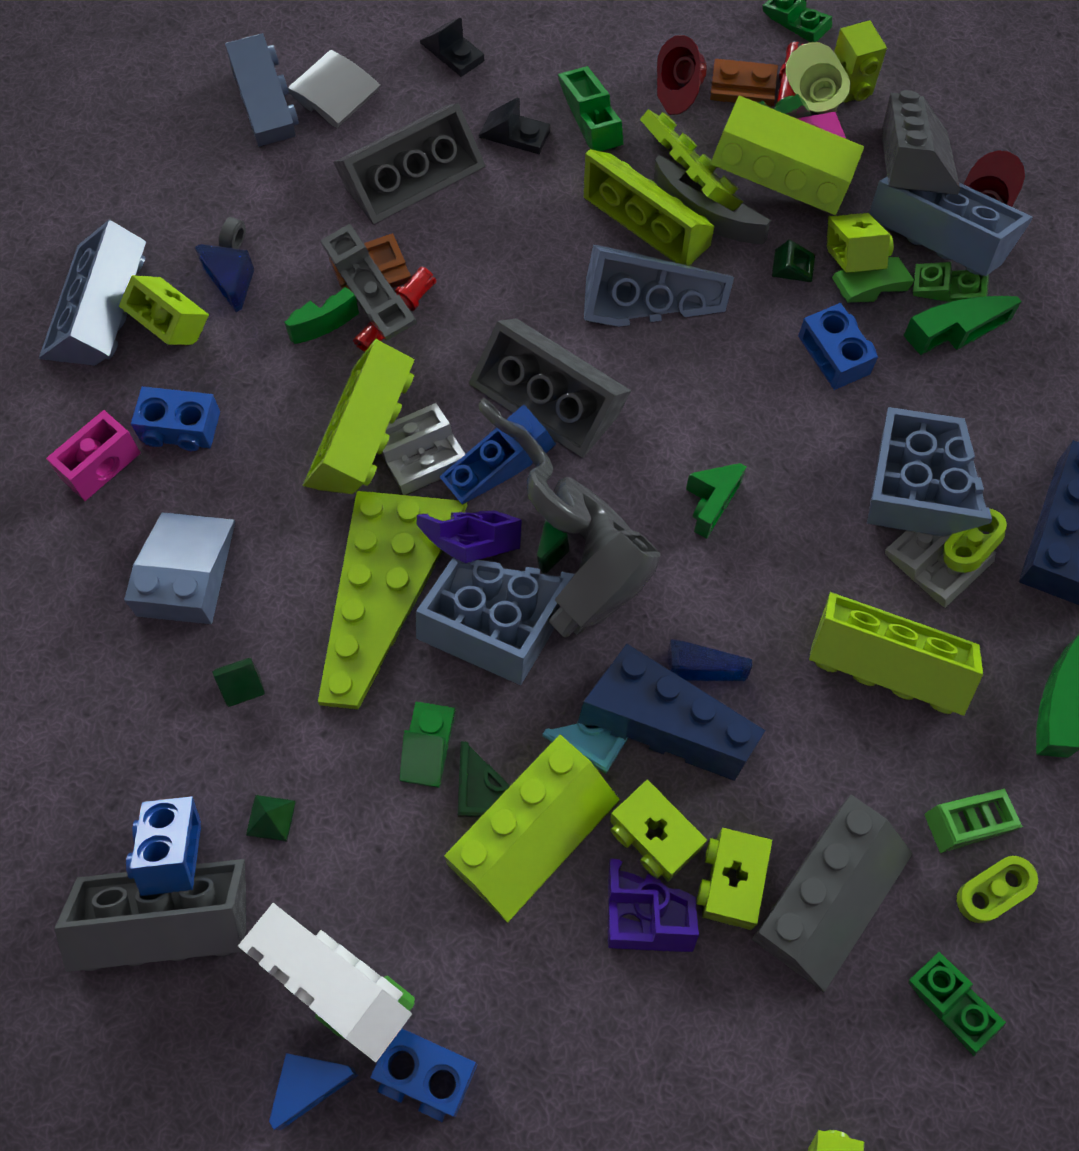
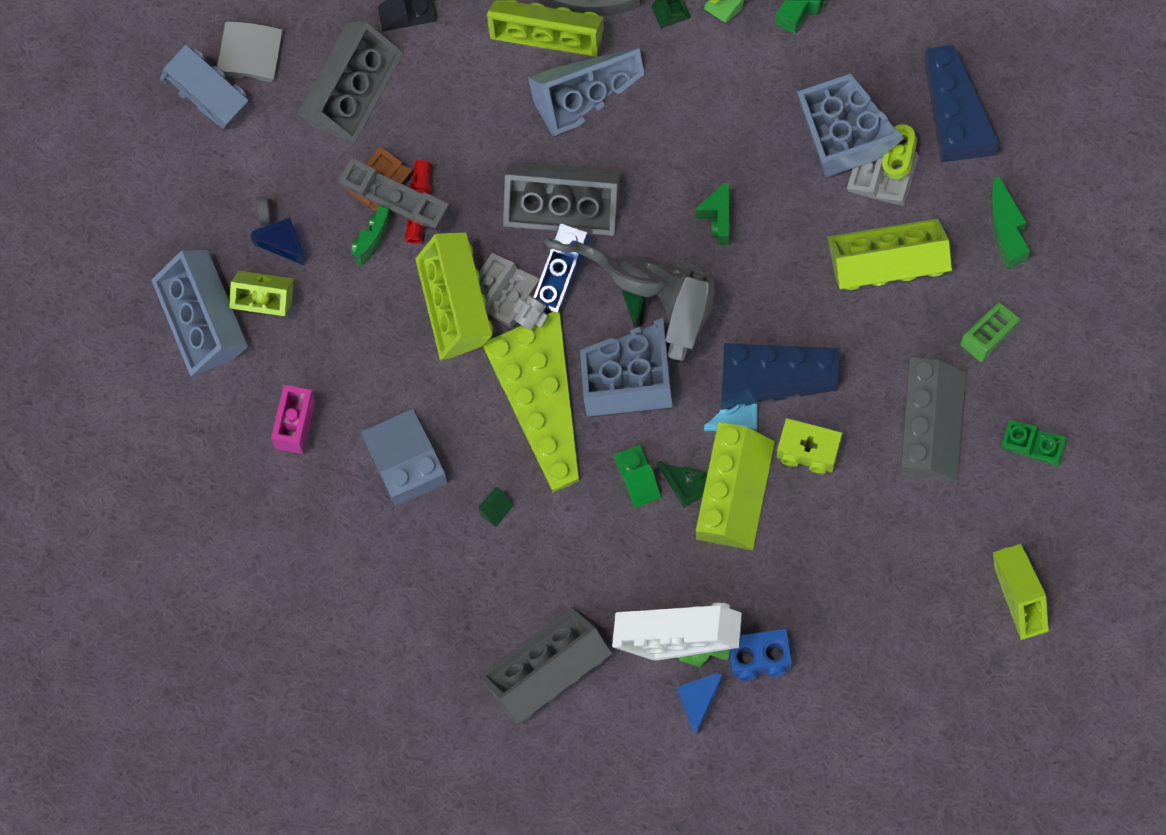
camera: 25 degrees left, 5 degrees up
blue brick [126,796,201,896] -> none
blue brick [131,386,220,451] -> none
dark green slope [246,795,296,842] -> none
dark purple slope [416,511,522,563] -> none
dark purple slope [608,859,699,952] -> none
clear blue slope [668,639,752,681] -> none
lime brick [696,827,772,930] -> none
blue brick [798,303,878,390] -> none
lime plate [957,856,1038,923] -> none
none -> light grey gear [512,295,548,330]

